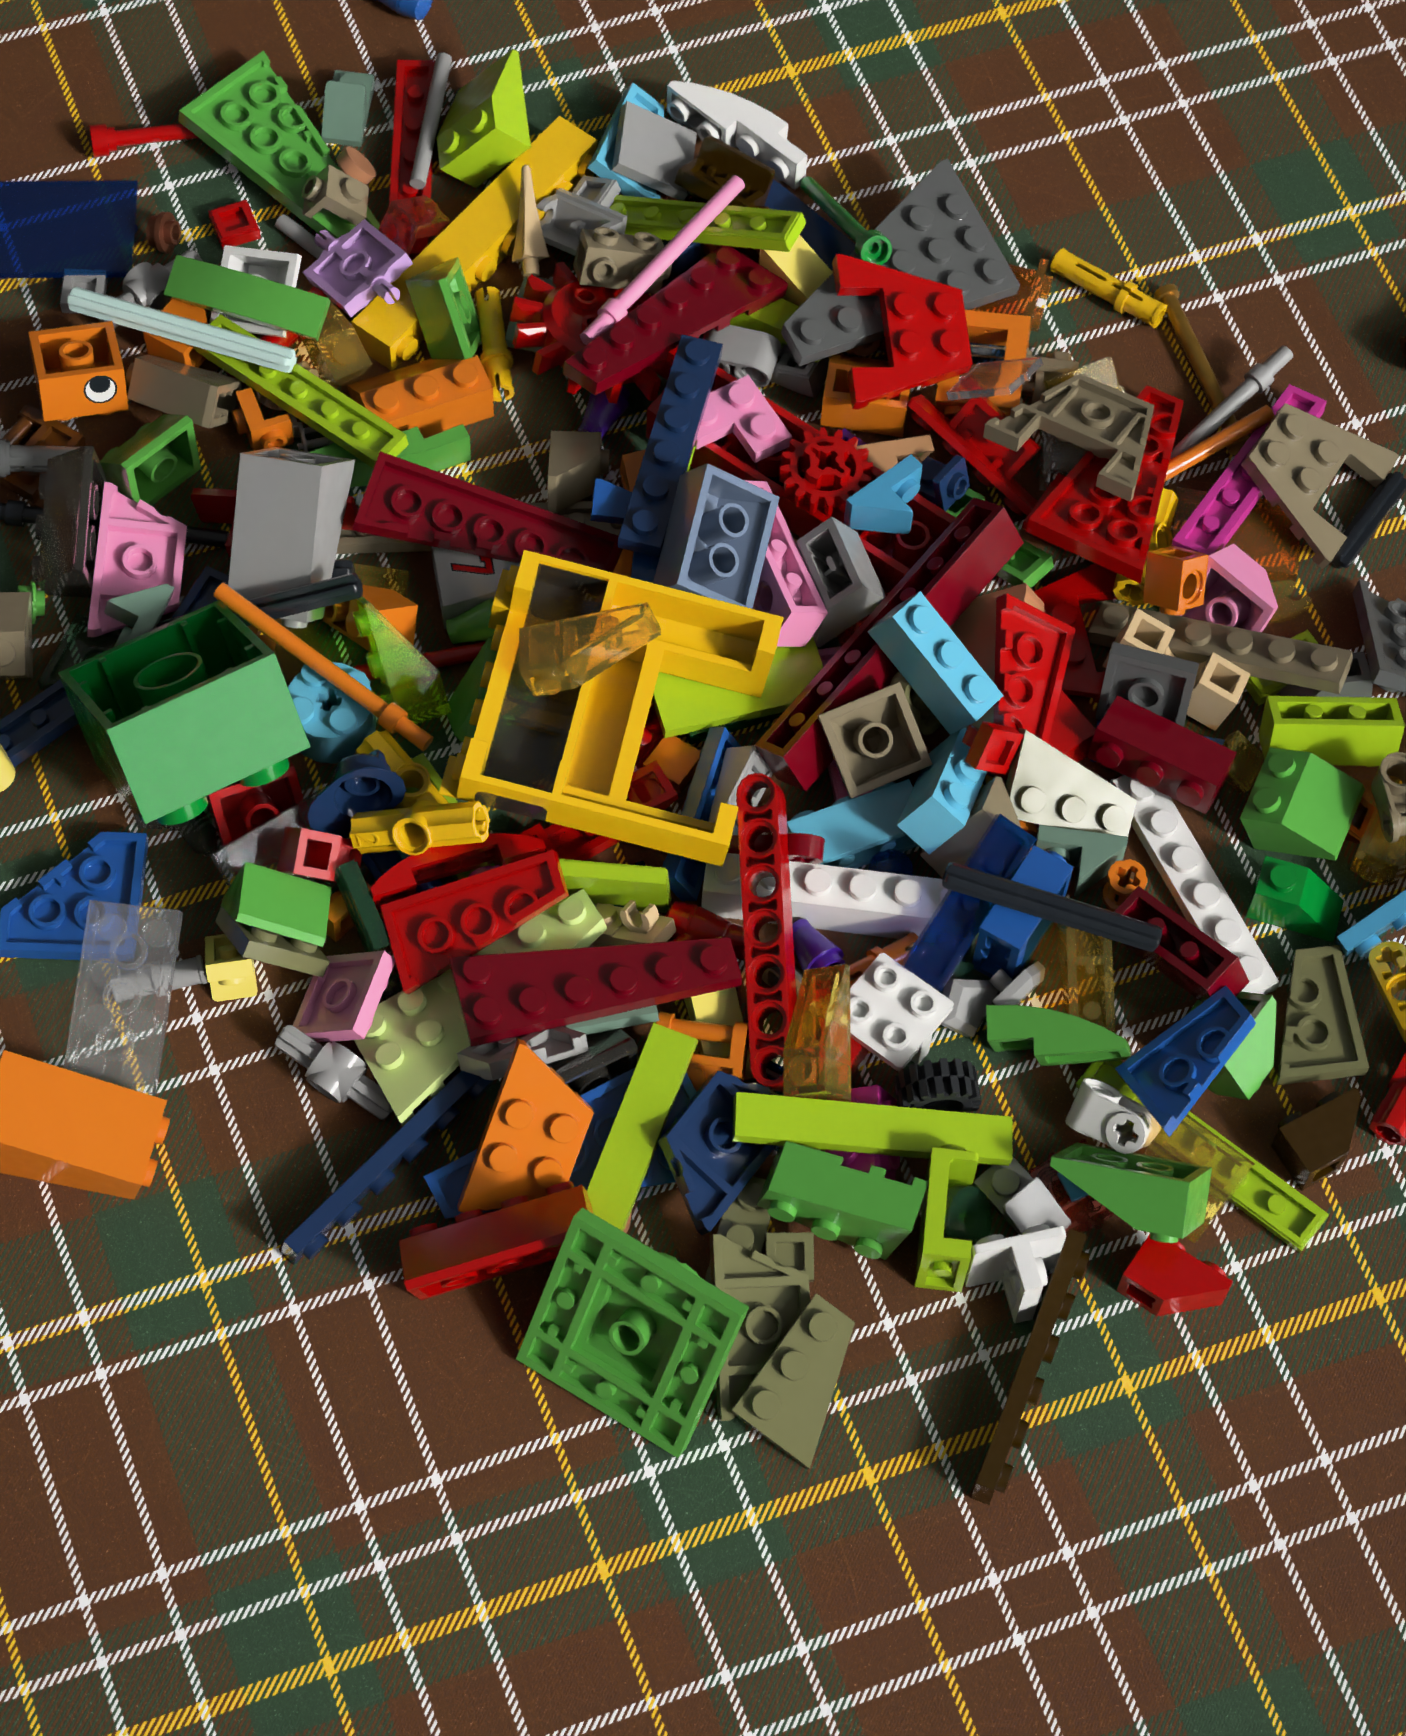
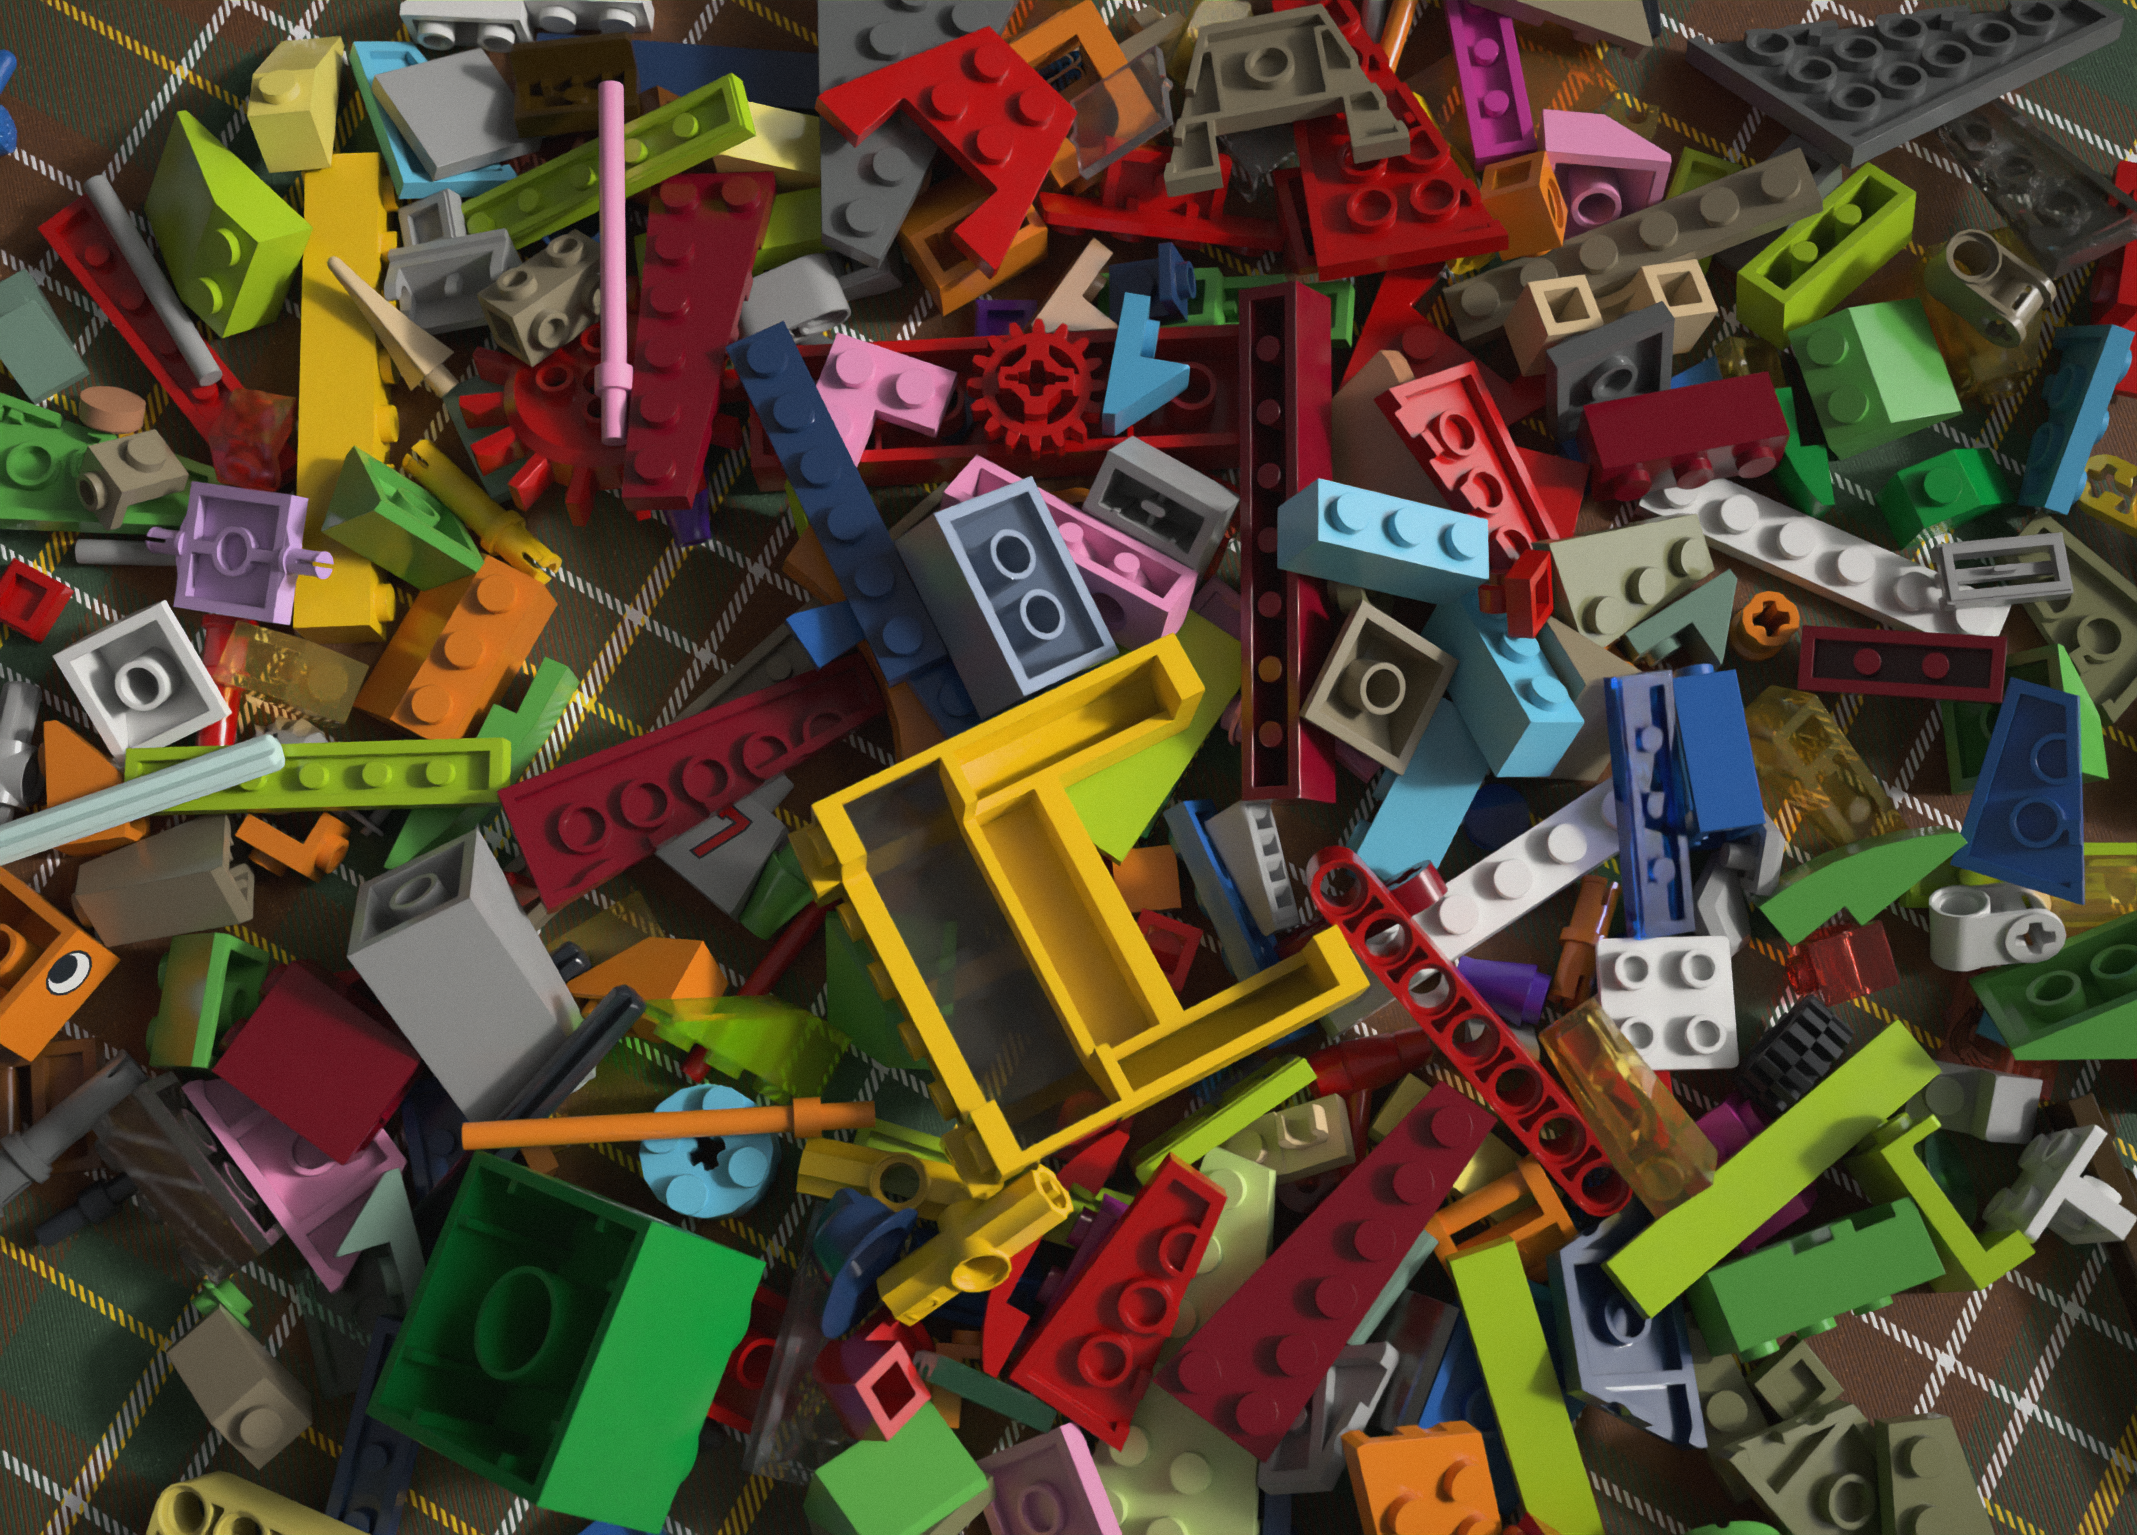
camera: 35 degrees left, 15 degrees up
bright green slope [163,255,331,341] -> none
clear yellow slope [519,602,661,697] -> none
dark tan slope [548,431,610,513] -> none
green piece [800,176,892,265] -> none
black axle [942,862,1162,952] -> none
none -> dark red brick [212,958,428,1166]
none -> light yellow slope [247,36,344,173]
none -> green slope [1769,387,1835,521]
none -> clear red brick [1785,918,1901,1007]
none -> light grey tile [1930,532,2074,611]

